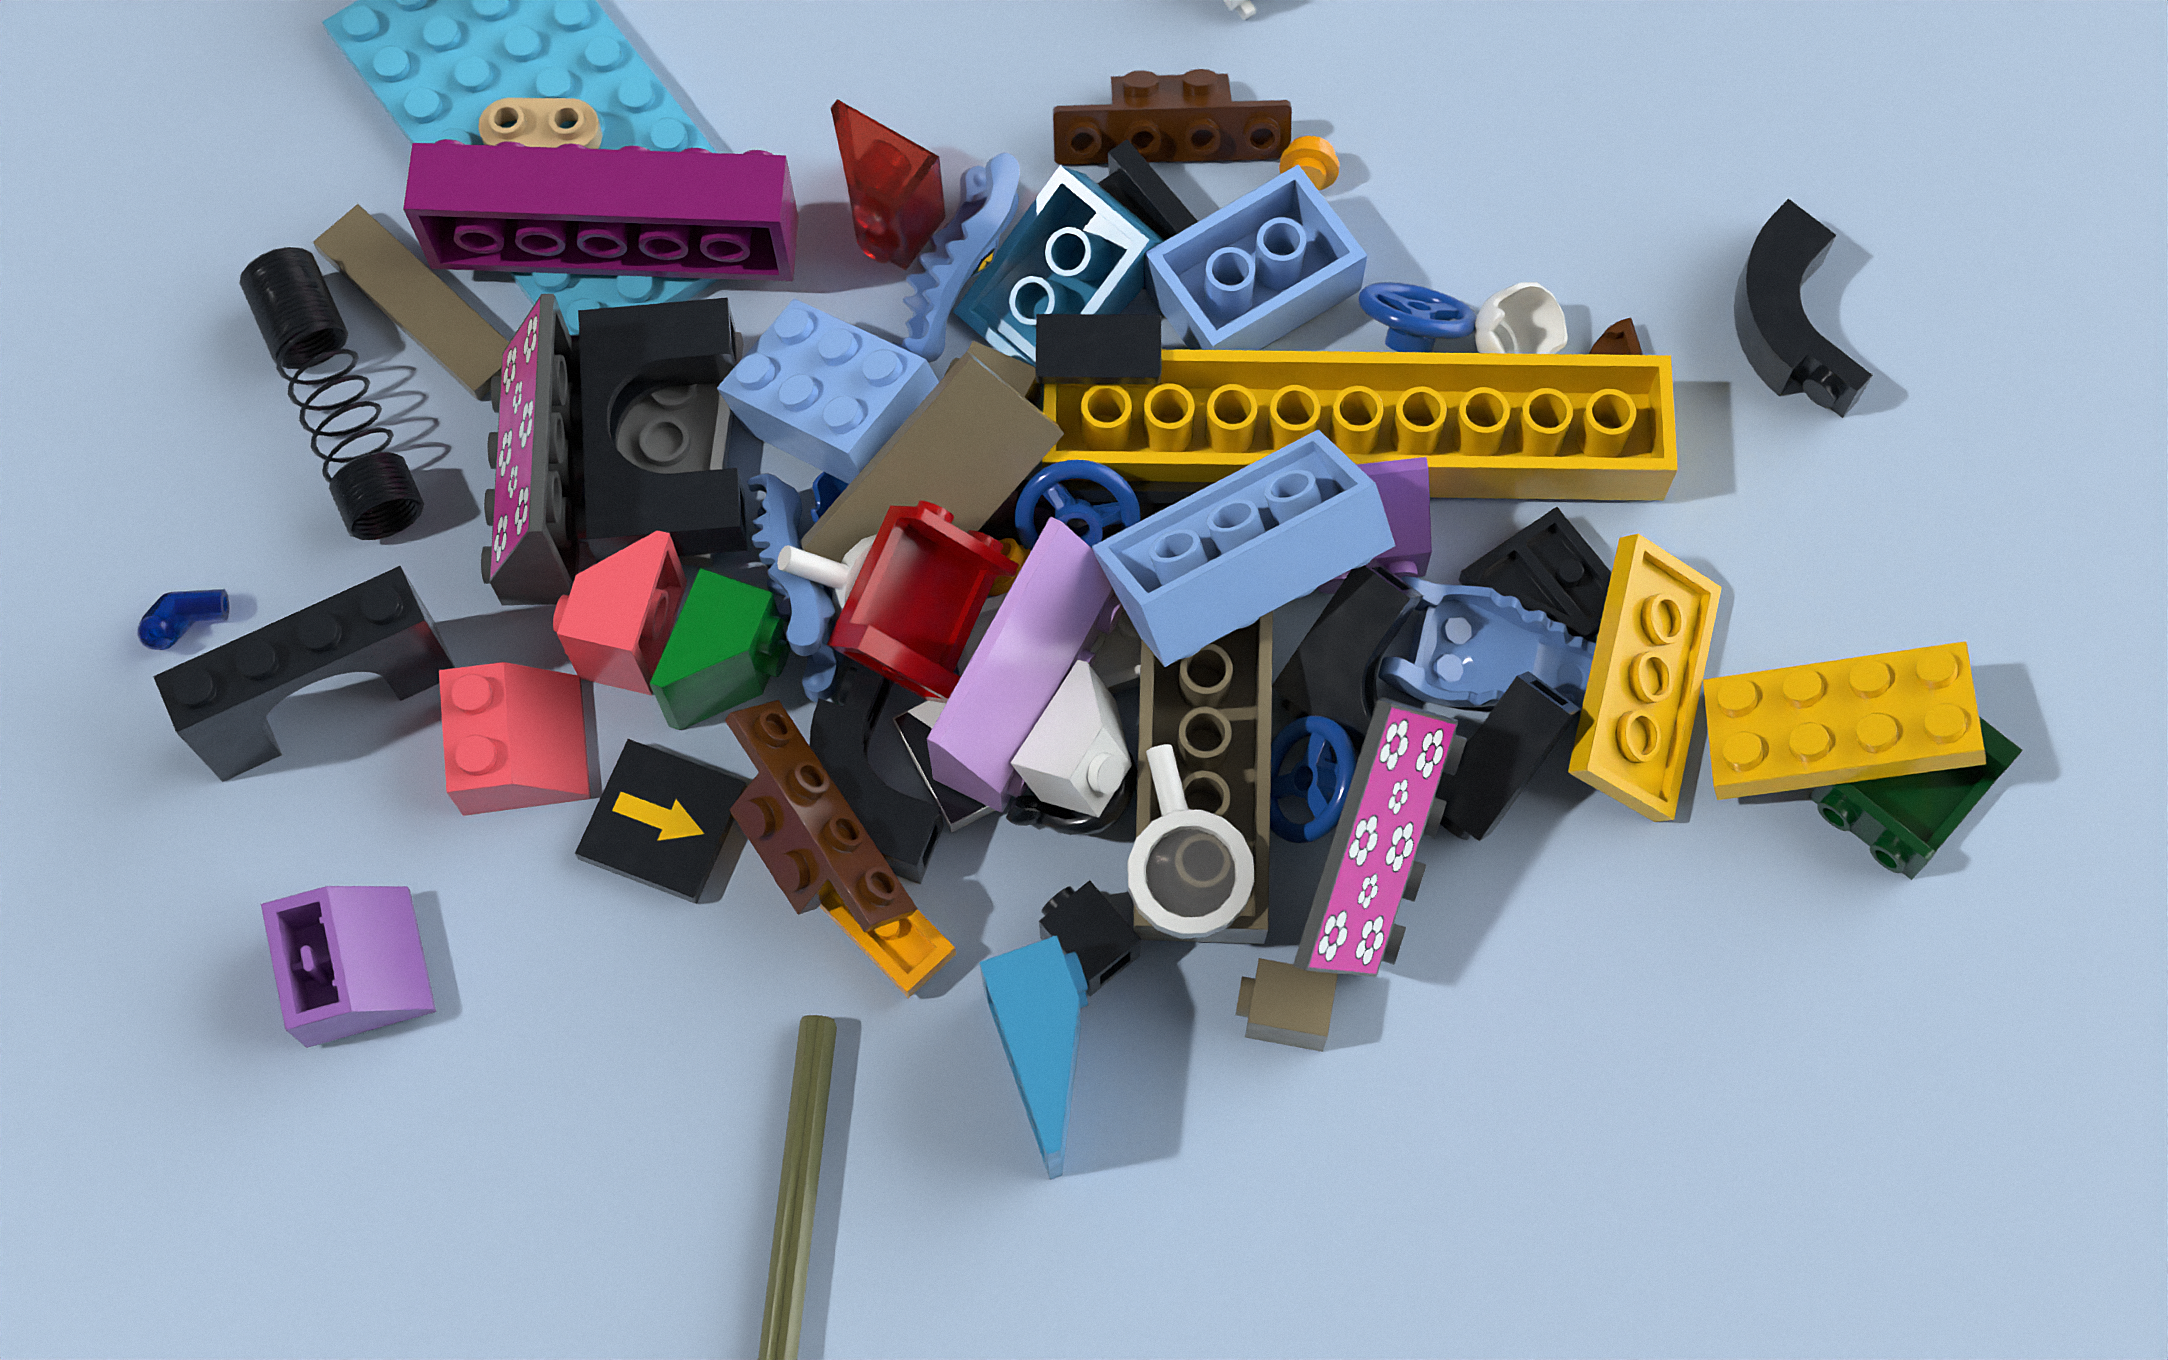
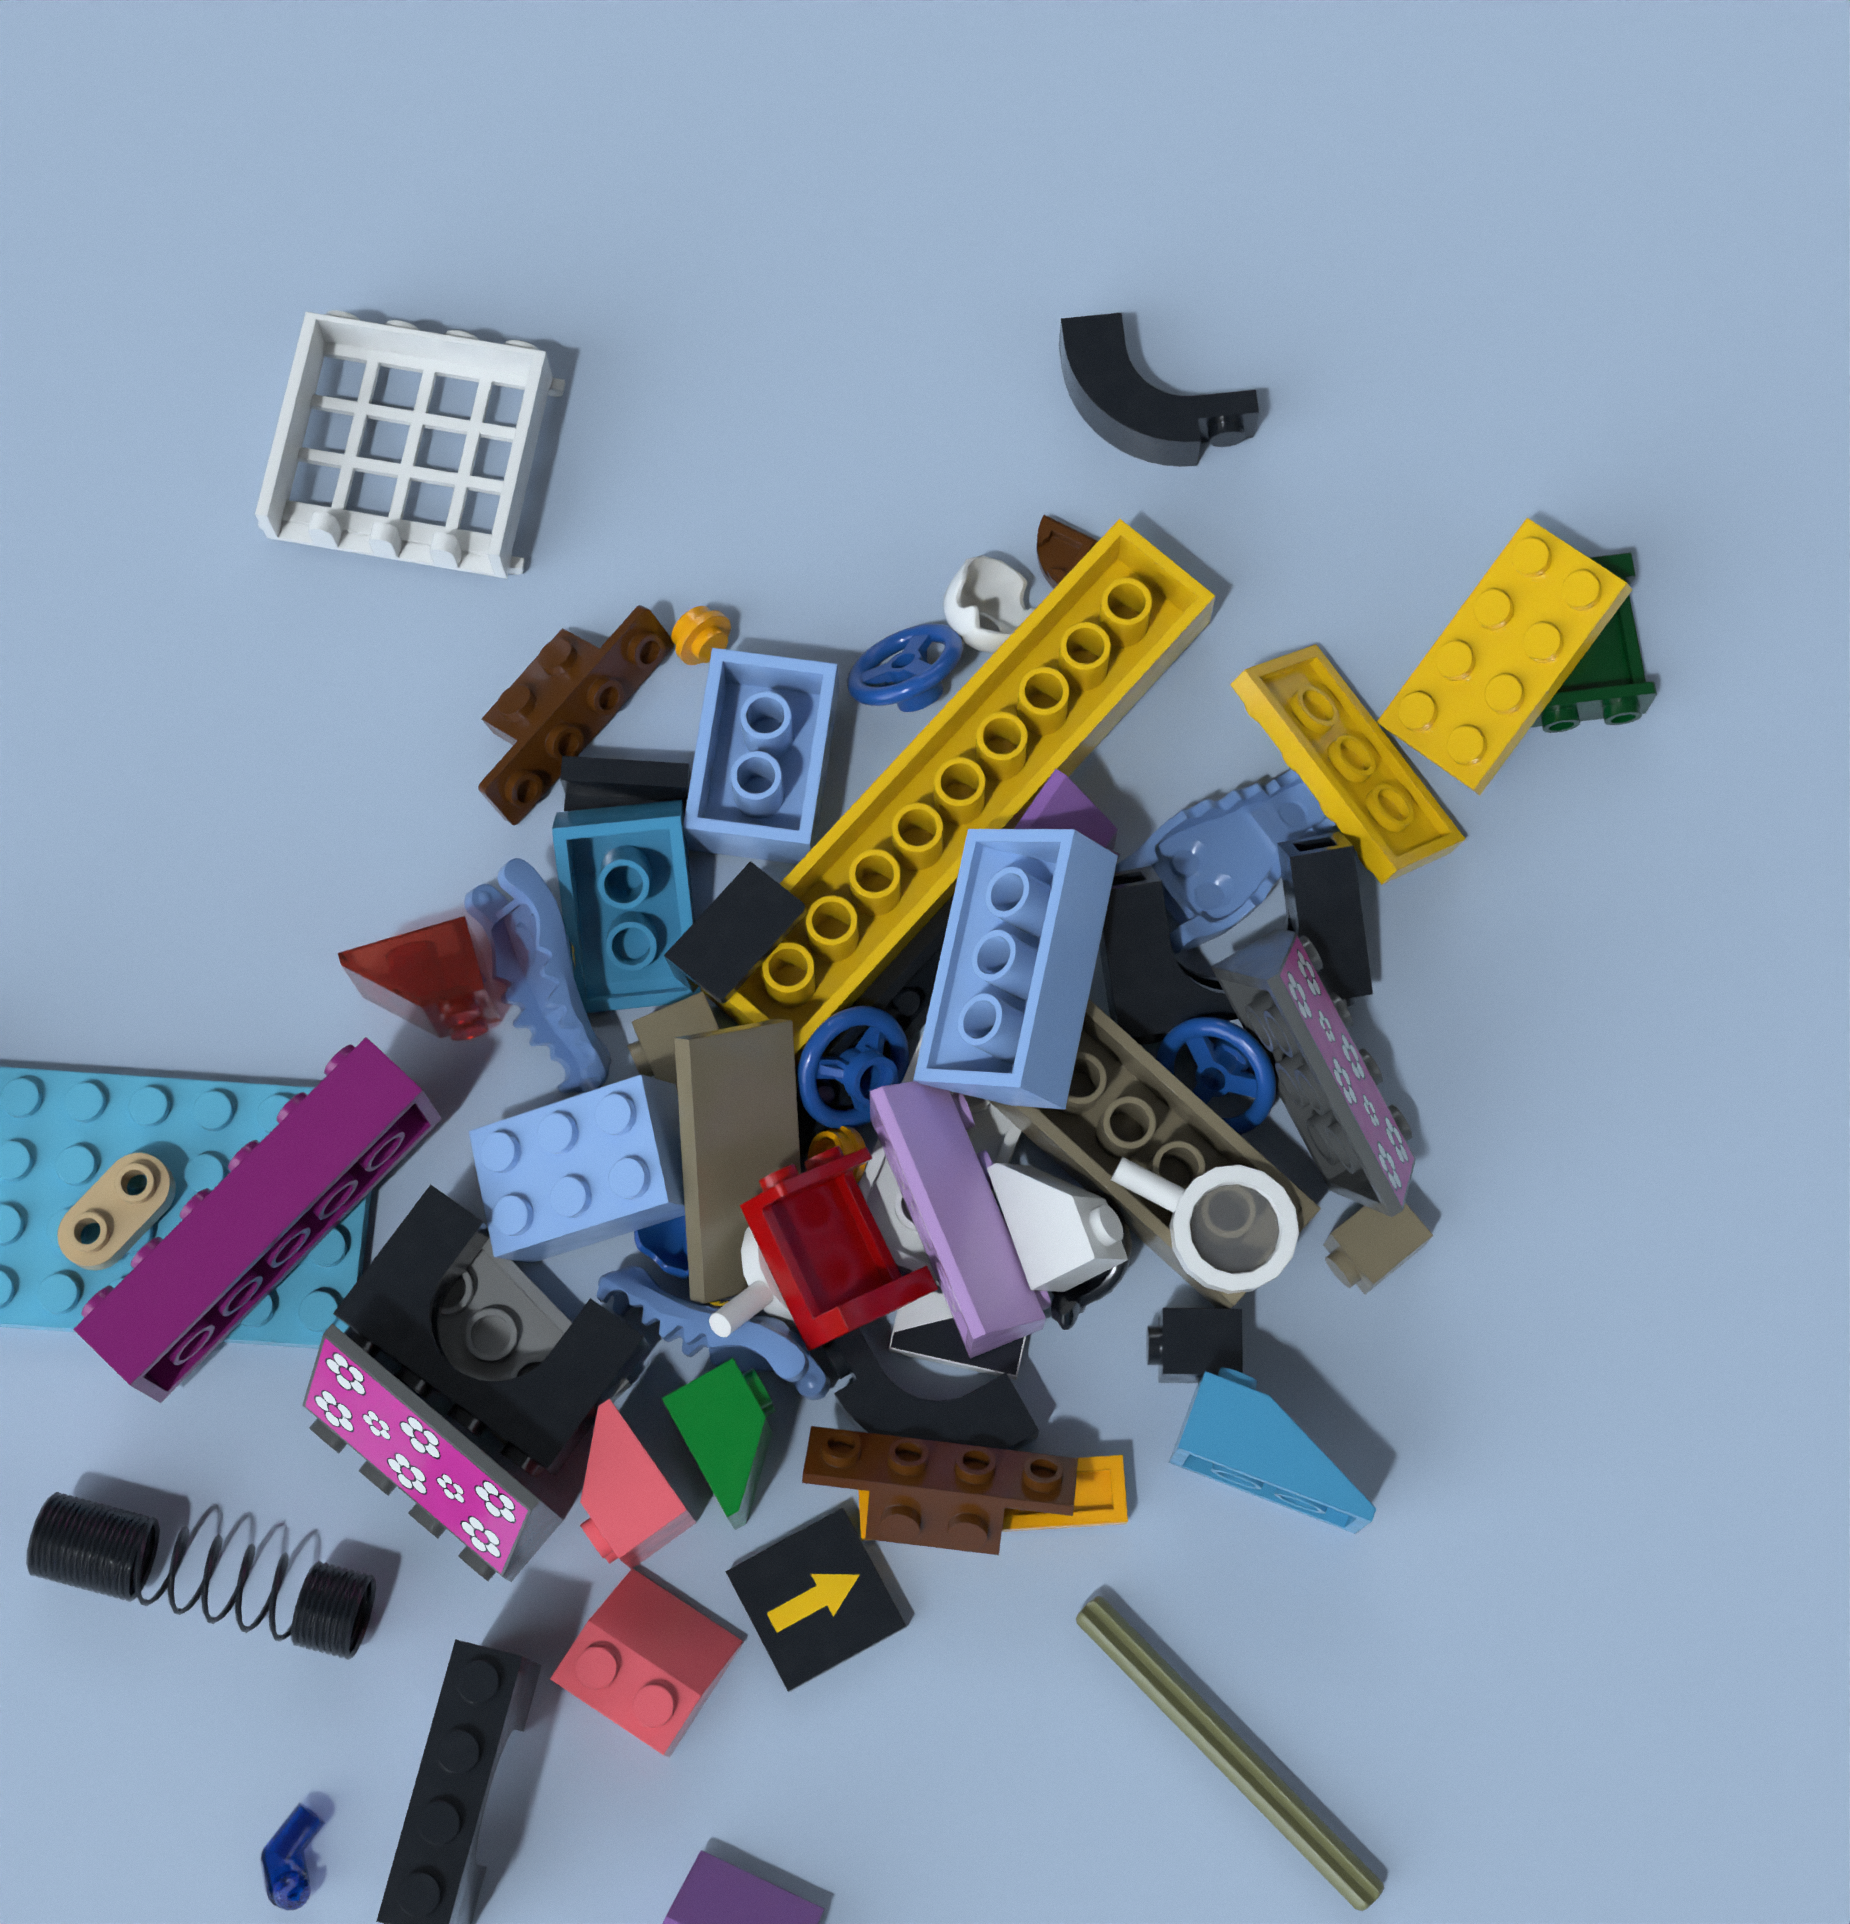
camera: 50 degrees left, 5 degrees up
dark tan tile [313,204,509,401] -> none
black wing [1458,507,1612,641] -> none

